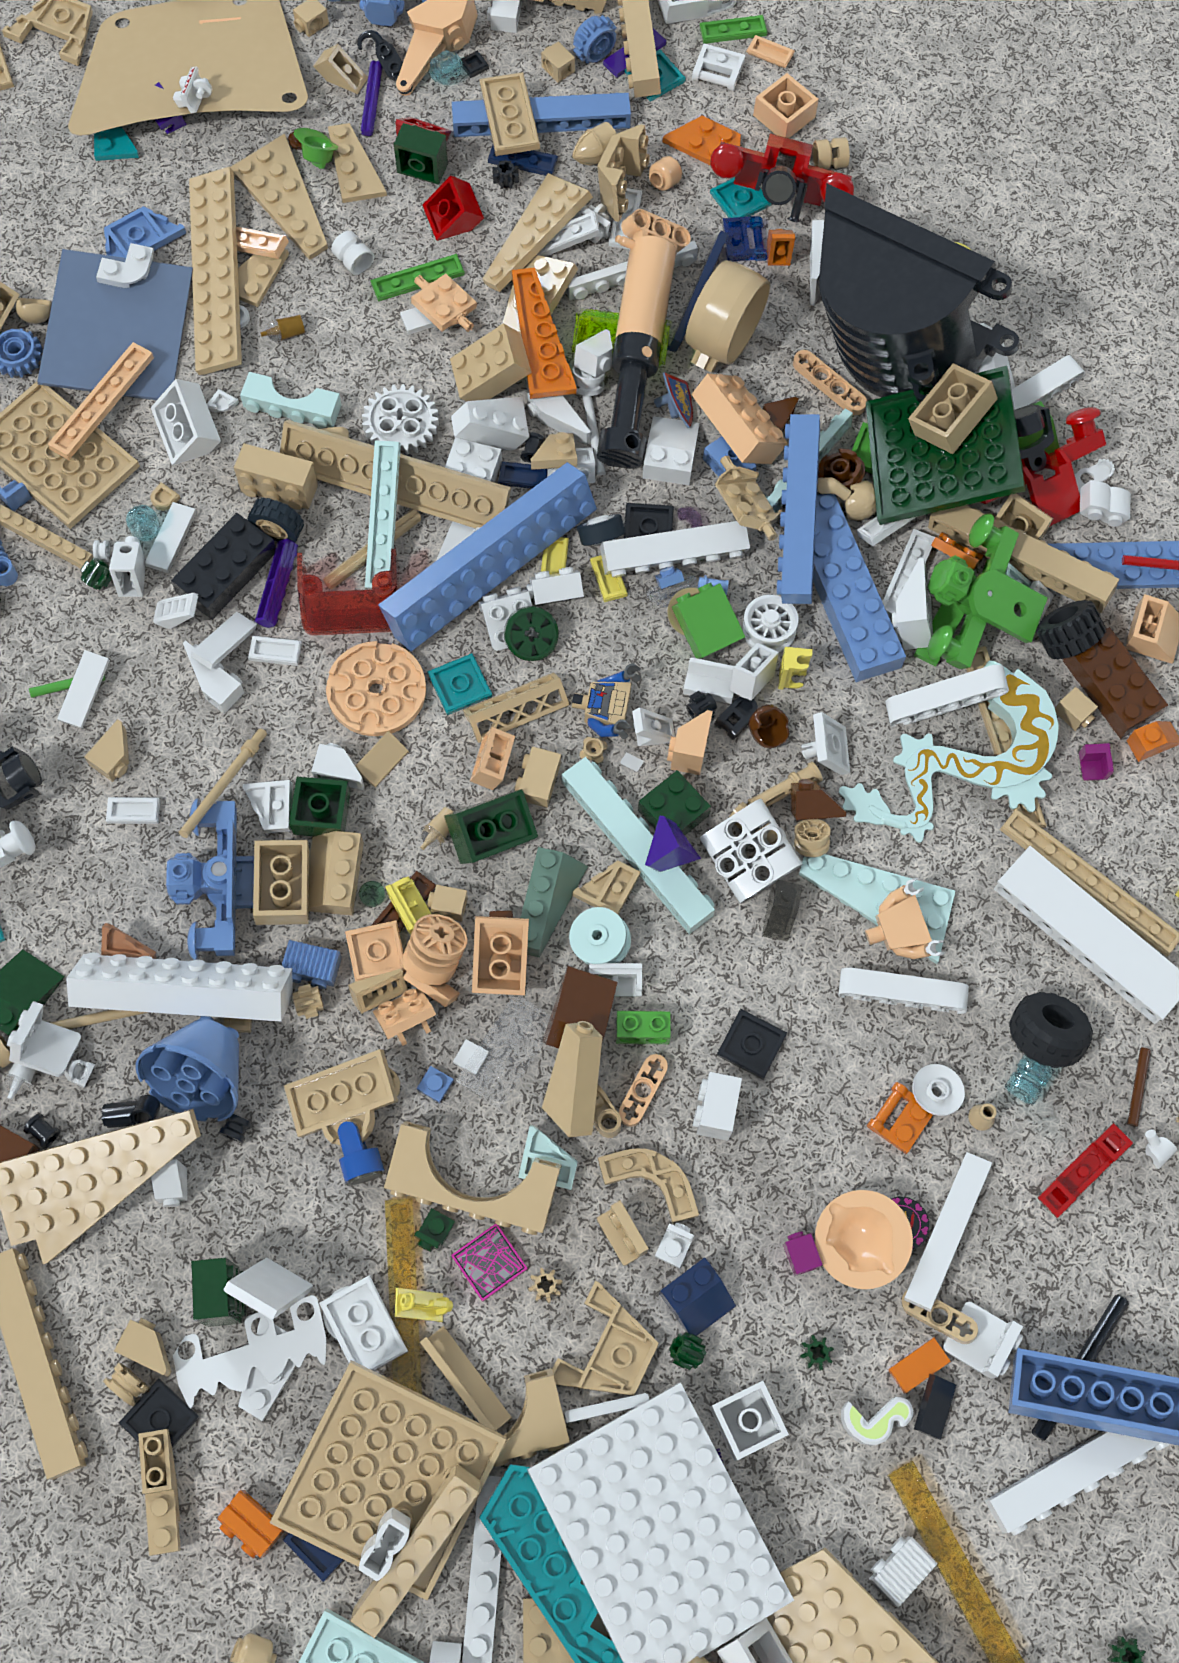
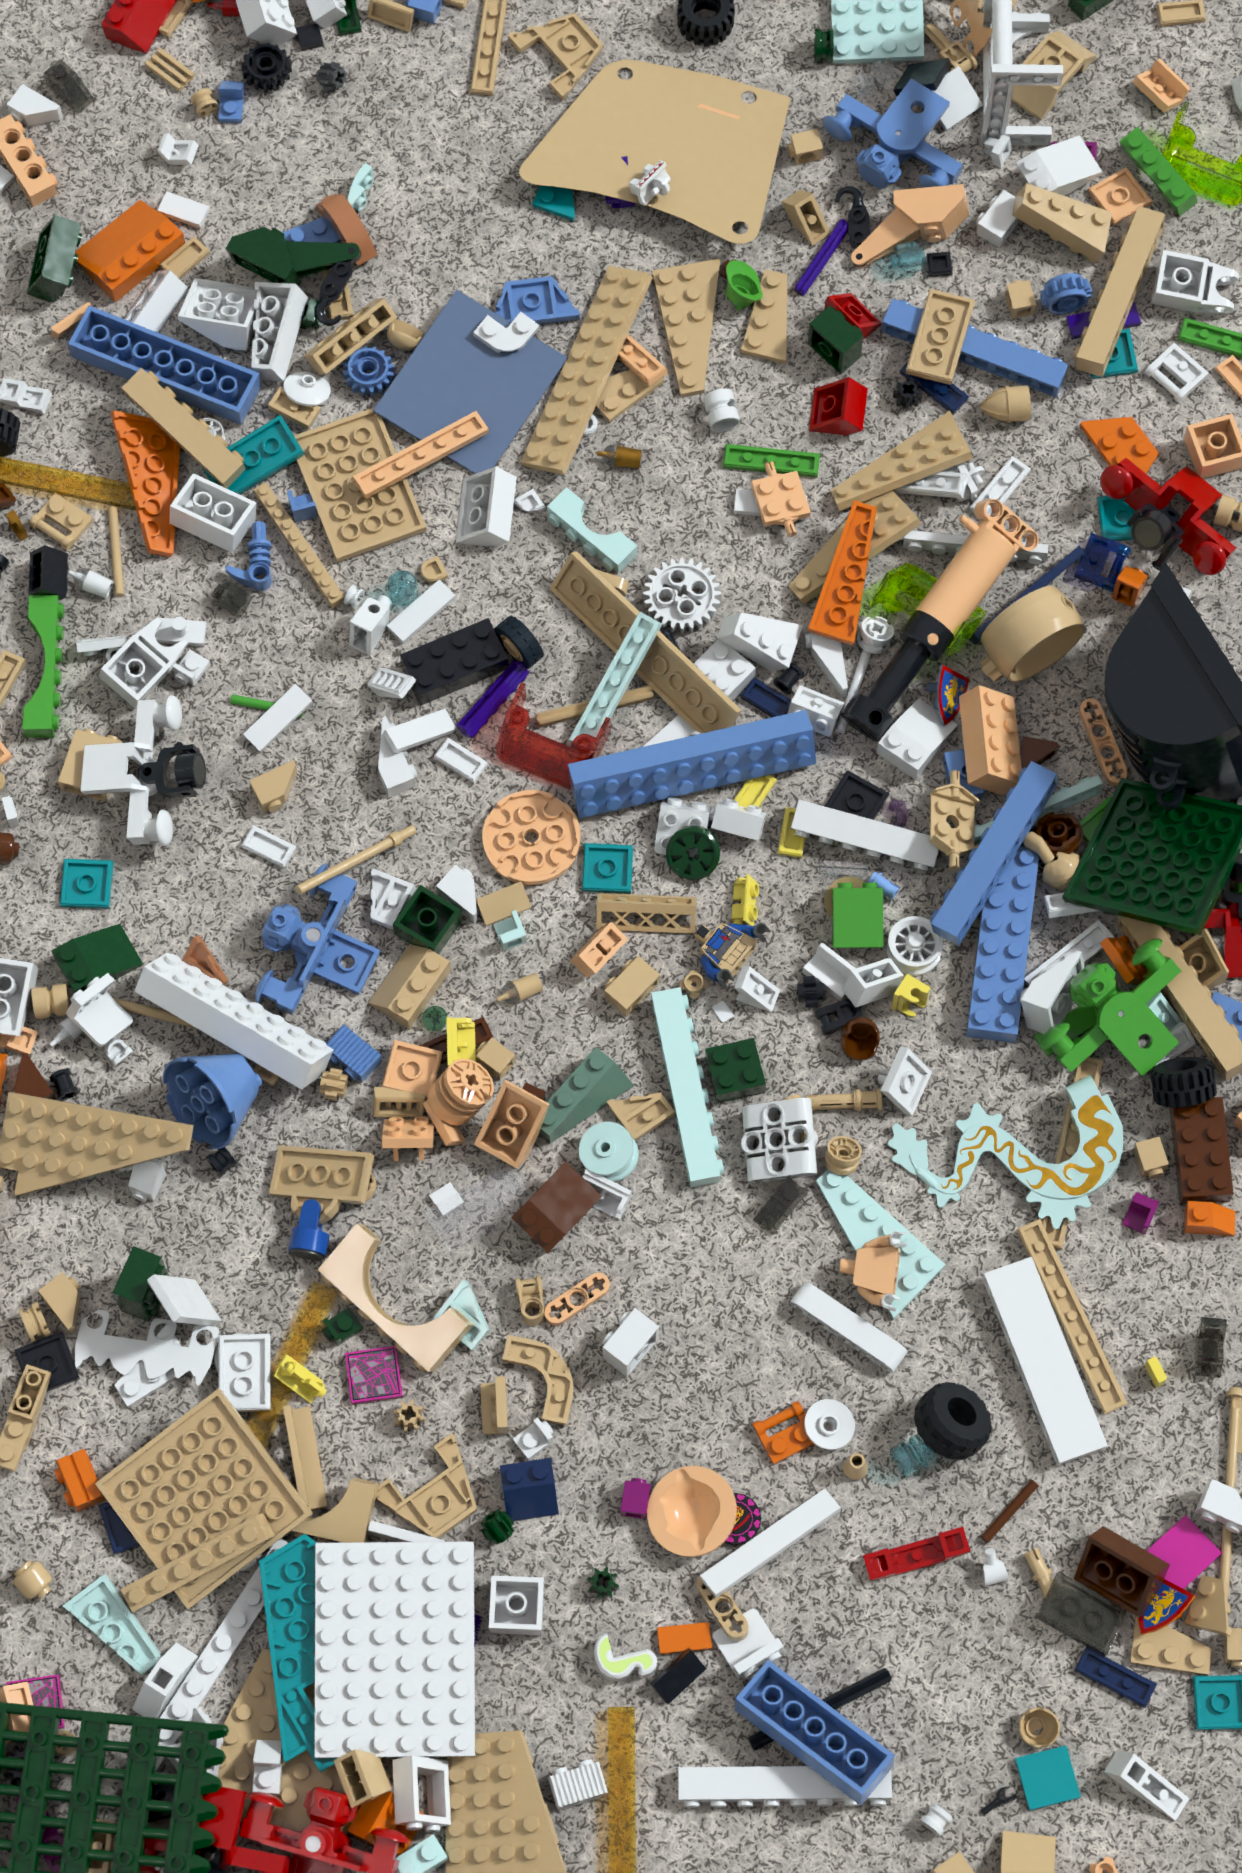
camera: 30 degrees right, 0 degrees up
dark green gear [80,558,112,590] -> none
black piece [102,1095,160,1128] -> none
tan brick [234,443,318,510] -> none
tan brick [253,840,309,925] -> none
white brick [359,1507,411,1581] -> none
medium blue plate [416,1066,454,1103] -> none
dark green slope [444,789,538,864] -> none
tan brick [450,323,531,402] -> none
tan wing [531,432,577,469] -> none
tan slope [542,1021,603,1137] -> none
white slope [574,329,613,378] -> none
black wheel [577,514,626,546] -> none
tan slope [597,124,650,222] -> none
bright green brick [616,1011,671,1044] -> none
dark purple slope [645,815,701,872] -> none
light nougat head [649,156,682,191] -> none
medium blue plate [655,566,684,589] -> none
light nougat slope [667,710,713,775] -> none
black tile [716,1008,787,1080] -> none
reddish brown slope [791,779,846,820] -> none
white beam [885,665,1009,727] -> none
tan brick [908,363,998,454] -> none
none -> light aqua panel [494,910,527,951]
none -> light yellow hinge [731,874,759,926]

